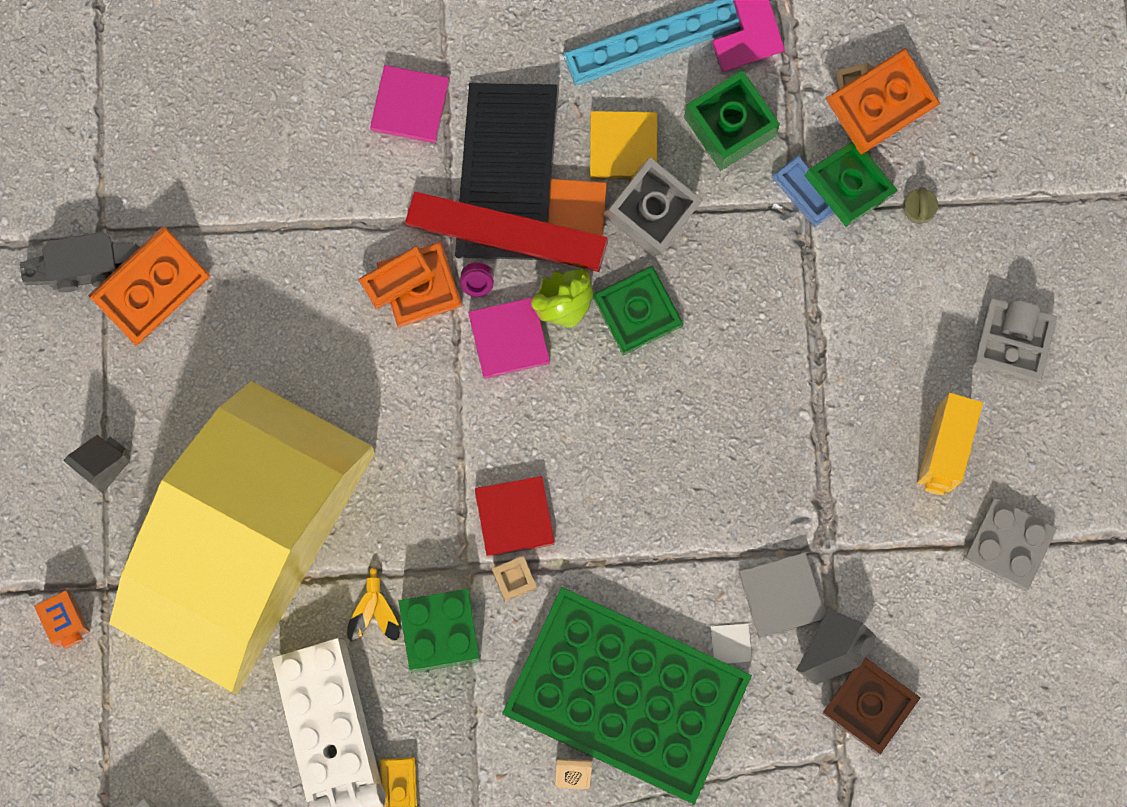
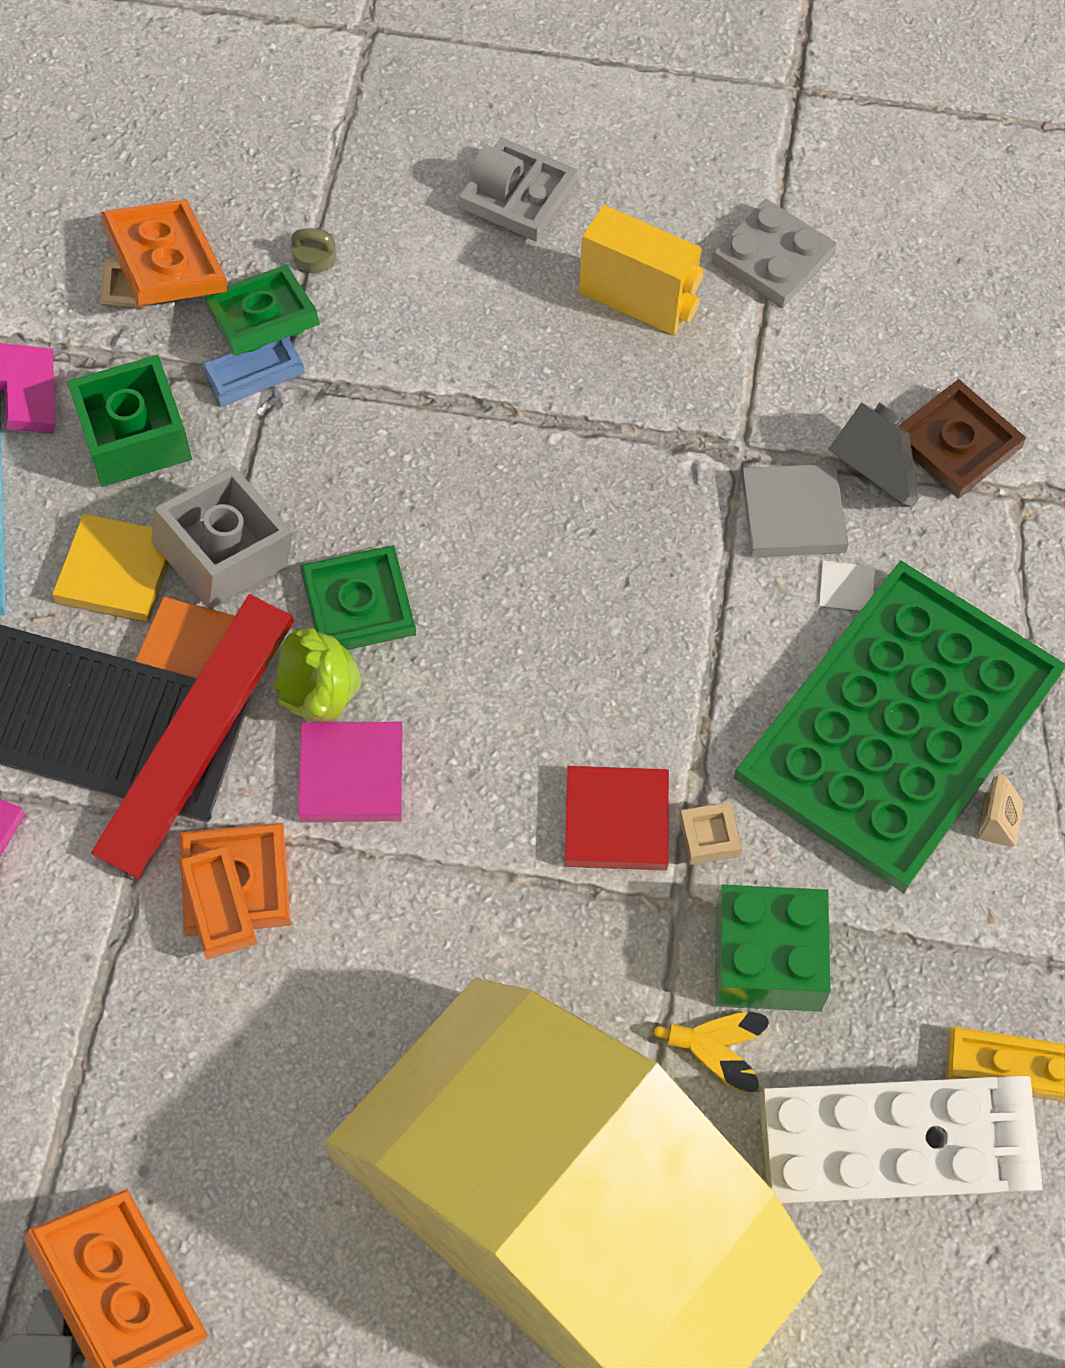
camera: 75 degrees left, 15 degrees down
magenta tile [460,262,494,297] -> none

